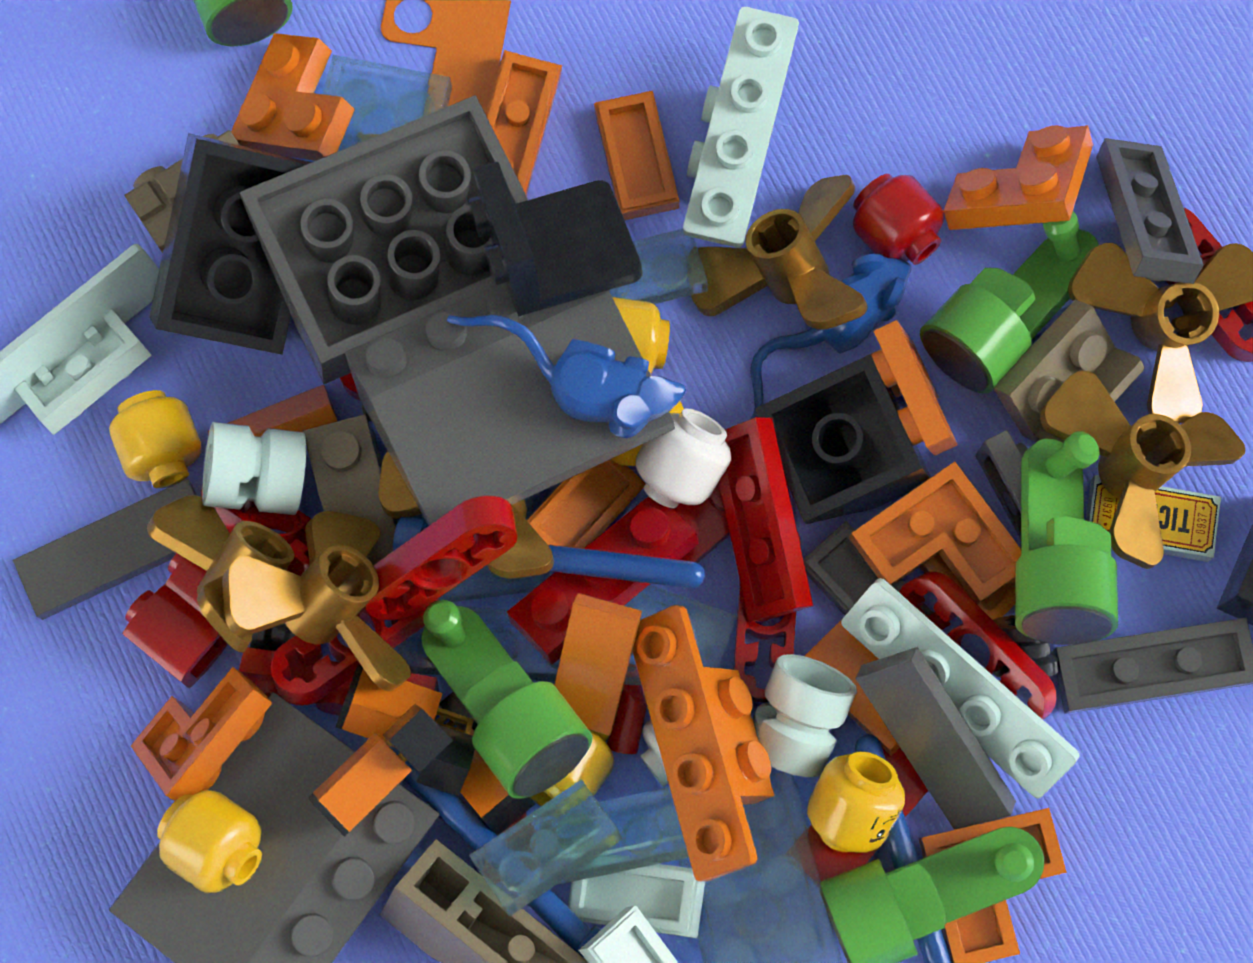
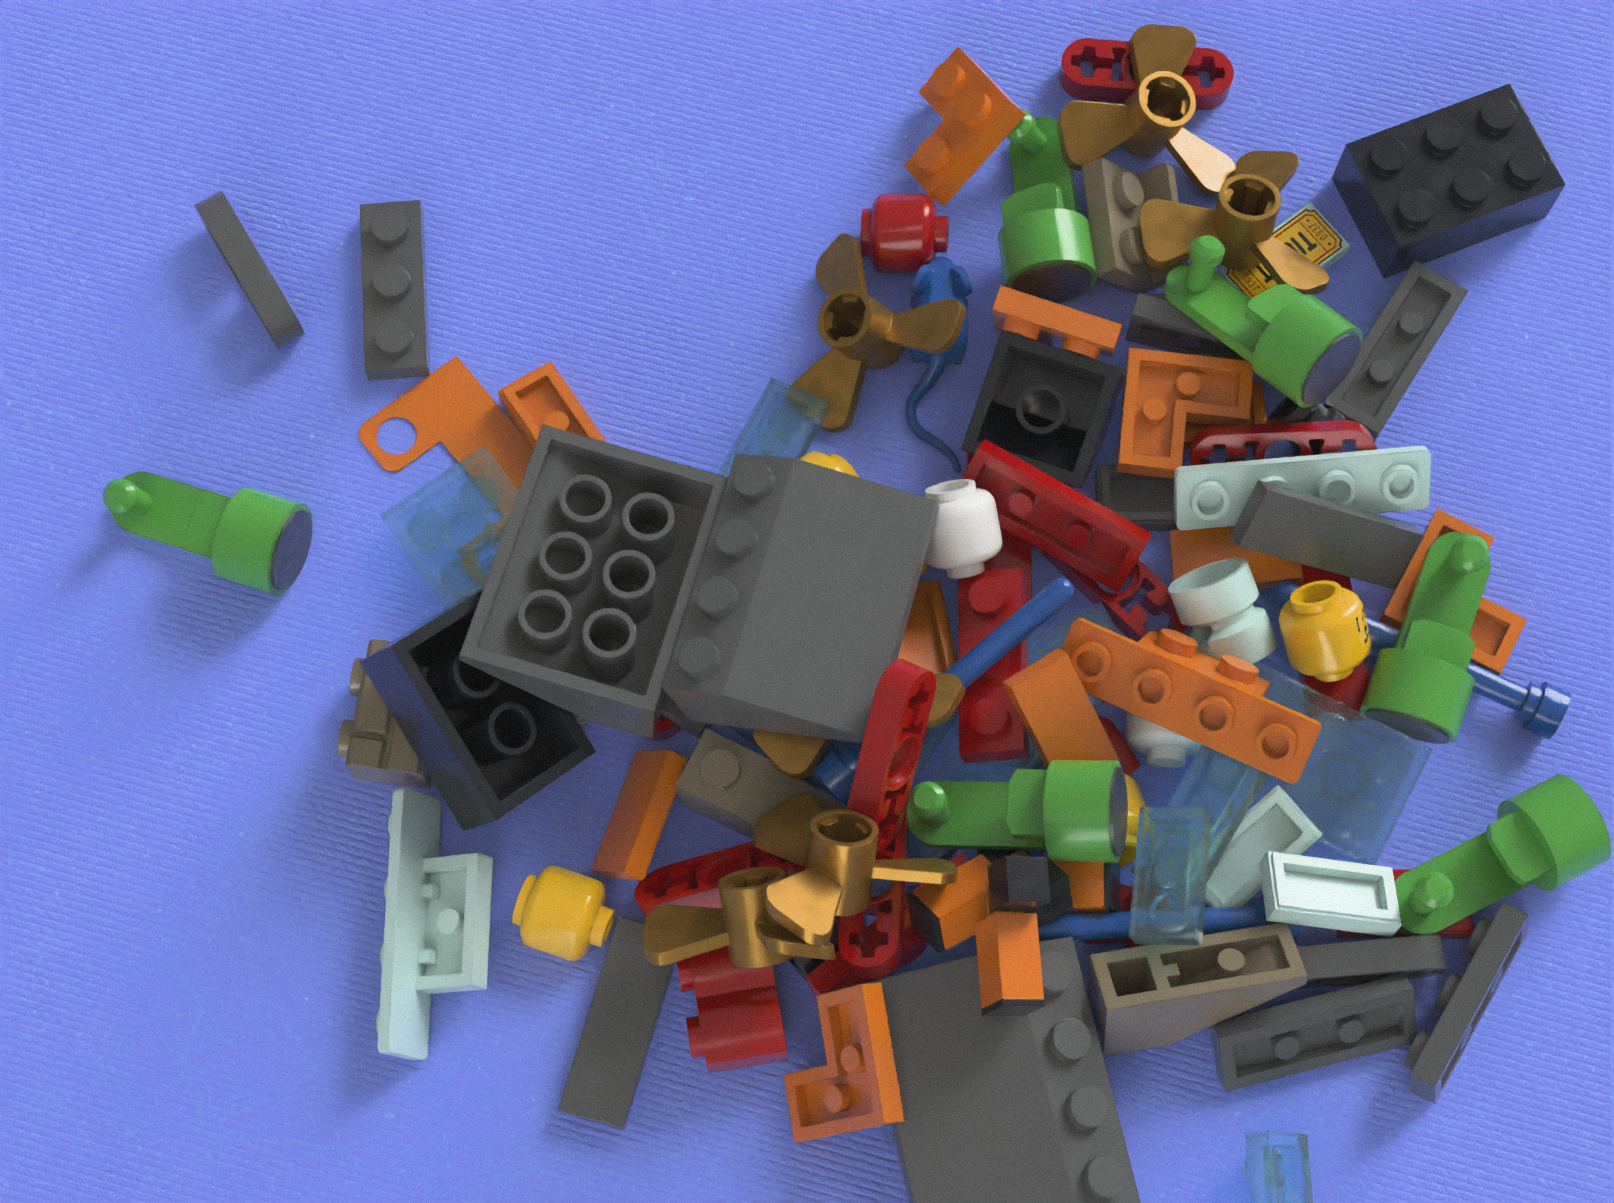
camera: 50 degrees left, 5 degrees down
yellow head [157,790,262,893] -> none
light aqua wheel [202,422,306,515] -> none
orange plate [231,33,355,161] -> none
blue animal [447,315,686,439] -> none
black bracket [468,162,642,316] -> none
orange tile [594,90,680,220] -> none
light aqua bracket [683,7,799,248] -> none
dark grey plate [1096,138,1203,284] -> none

